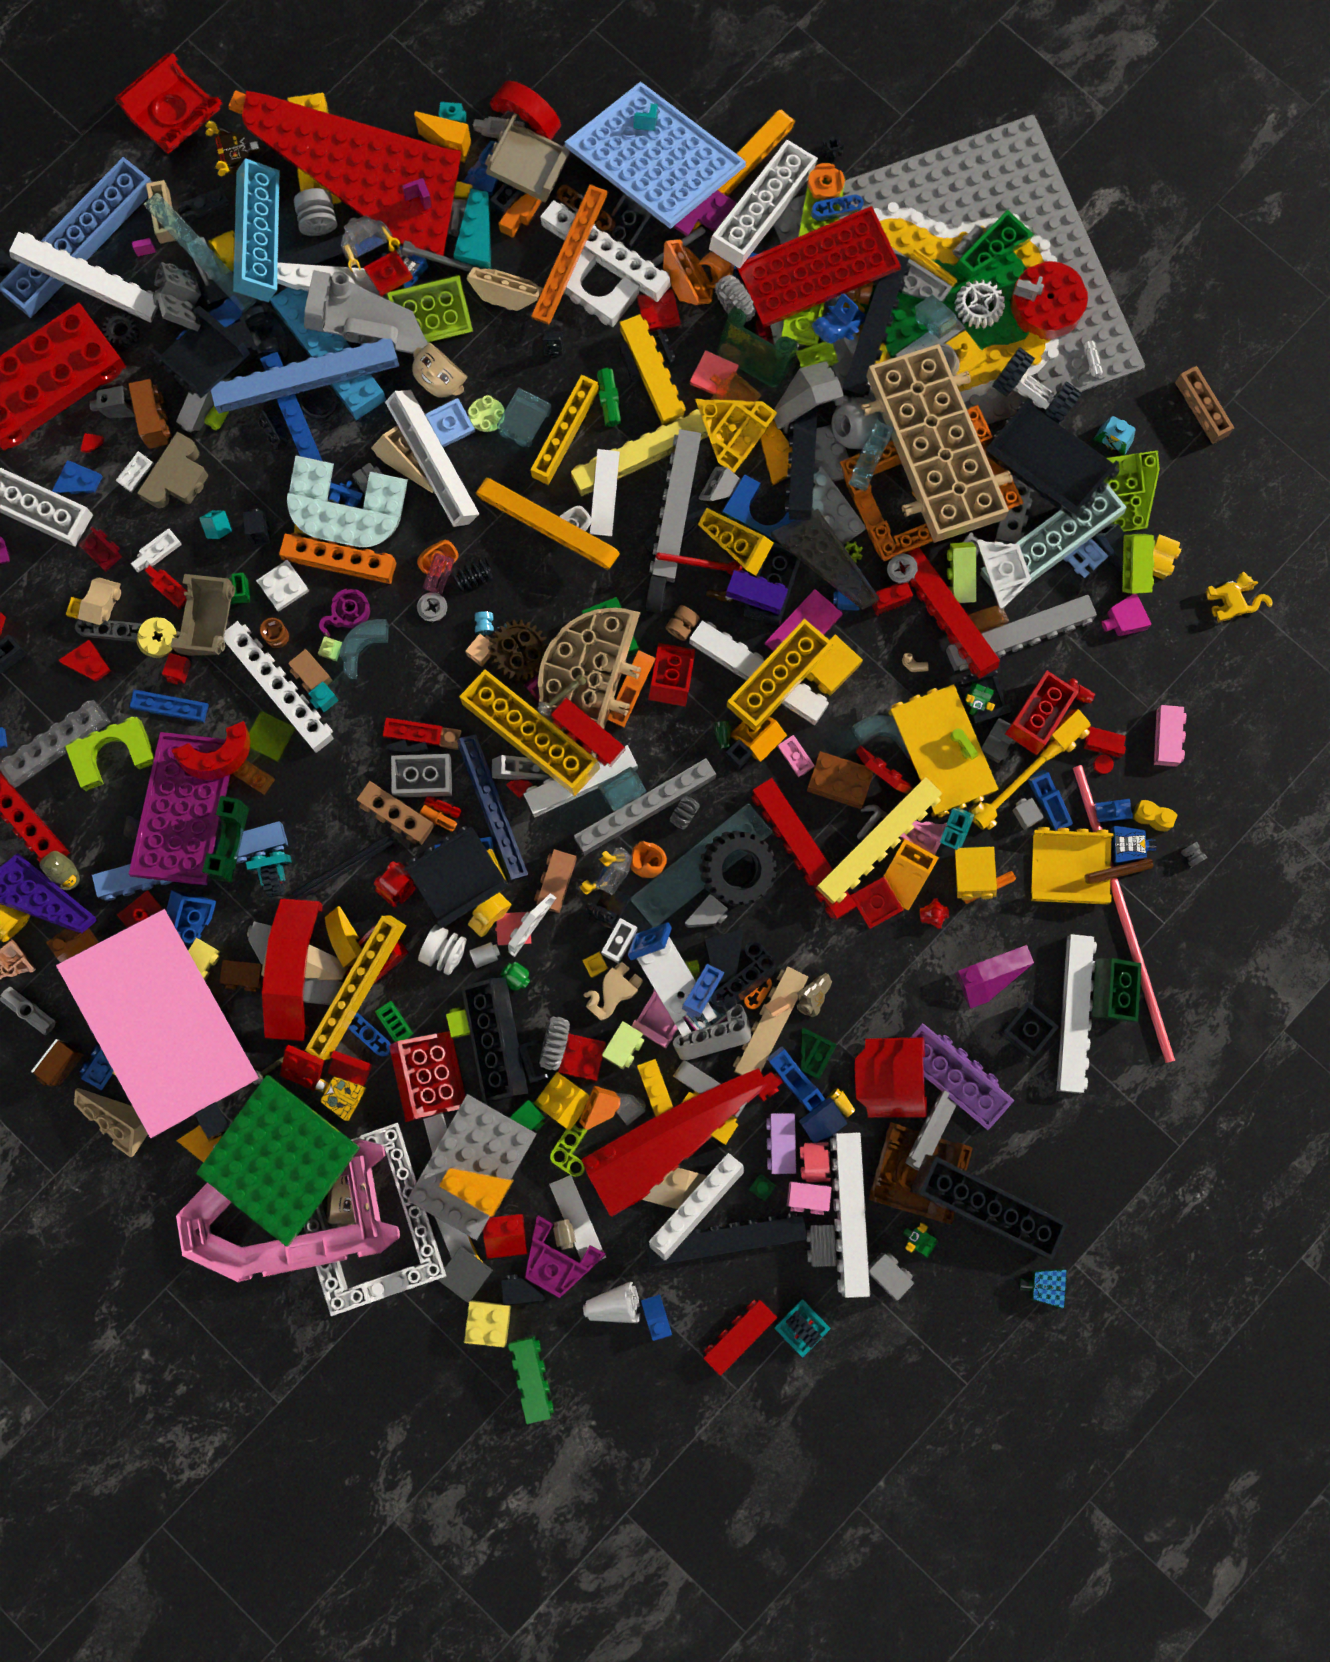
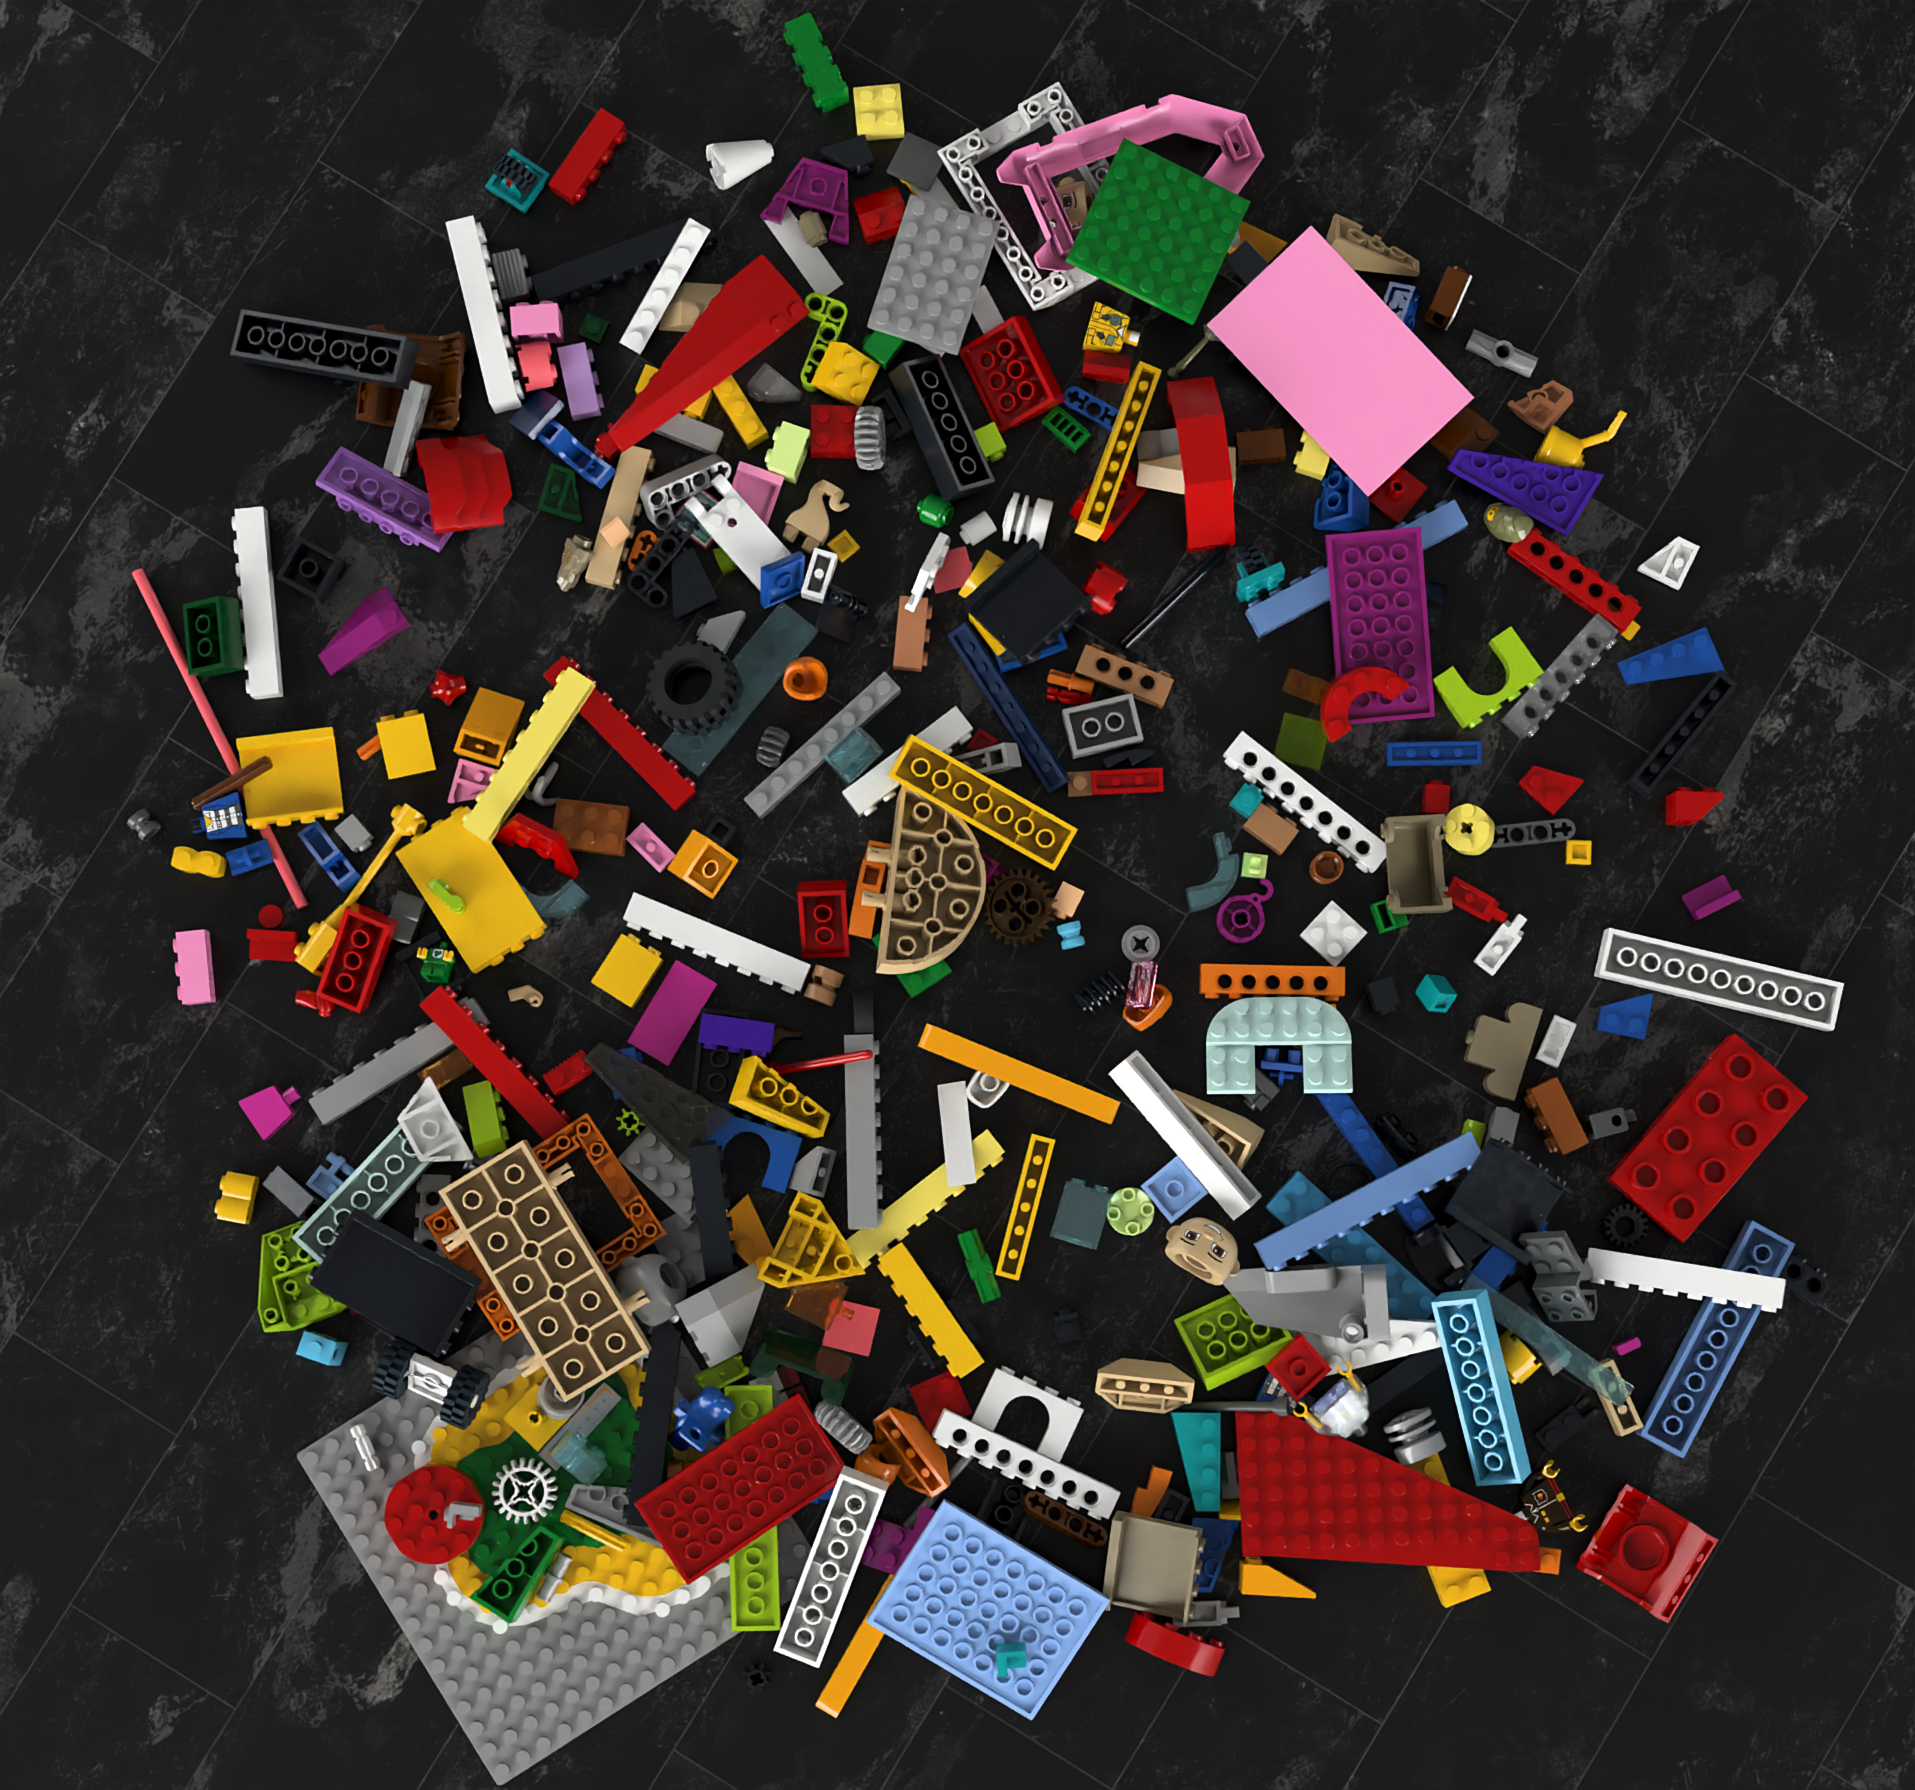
camera: 165 degrees right, 5 degrees up
dark red bracket [78,526,122,572] -> none
tan brick [78,578,121,625] -> none
red tile [81,433,104,453] -> none
dark green arch [202,796,249,883] -> none
light grey slope [247,922,272,964] -> none
red plate [279,1045,324,1091] -> none
yellow slope [325,906,362,967] -> none
magenta panel [402,178,432,210] -> none
teal brick [439,102,466,123] -> none
light orange wedge [439,1168,514,1217] -> none
orange plate [531,185,607,325] -> none
olive piece [537,675,586,717] -> none
red brick [551,698,626,767] -> none
clear torso [579,847,632,895] -> none
orange slope [579,1086,620,1129] -> none
blue slope [641,1294,672,1341] -> none
blue hinge [682,964,724,1018] -> none
dark green cone [713,720,732,749] -> none
yellow brick [727,618,833,731] -> none
orange plate [807,163,845,200] -> none
blue beam [811,195,864,221] -> none
yellow cone [826,1088,855,1117] -> none
clear light blue arch [848,421,894,491] -> none
red plate [850,876,904,929] -> none
light grey brick [868,1253,914,1301] -> none
light grey gear [887,554,918,584] -> none
green piece [903,1223,938,1258] -> none
teal hips [939,807,975,850] -> none
torso [1019,1269,1067,1308] -> none
lime brick [1122,534,1155,594] -> none
medium nougat brick [1175,366,1234,444] -> none
yellow animal [1205,572,1273,622] -> none

